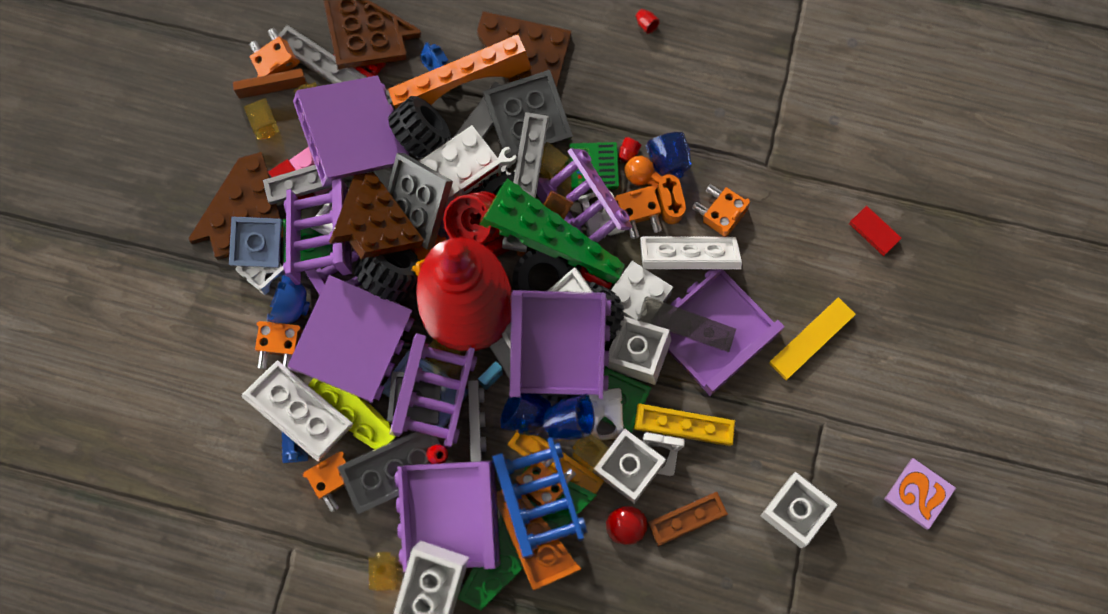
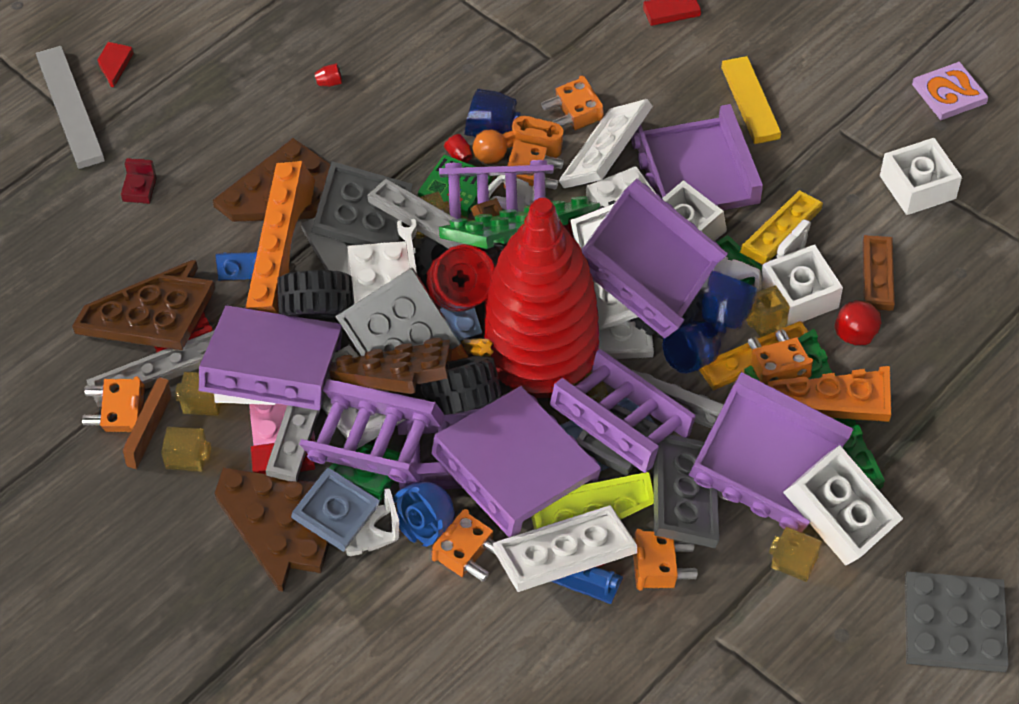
camera: 60 degrees left, 20 degrees down
red hose [426,444,448,464] -> none
medium azure tile [478,362,503,390] -> none
blue fence [492,437,587,559] -> none
clear smoke tile [638,297,736,352] -> none

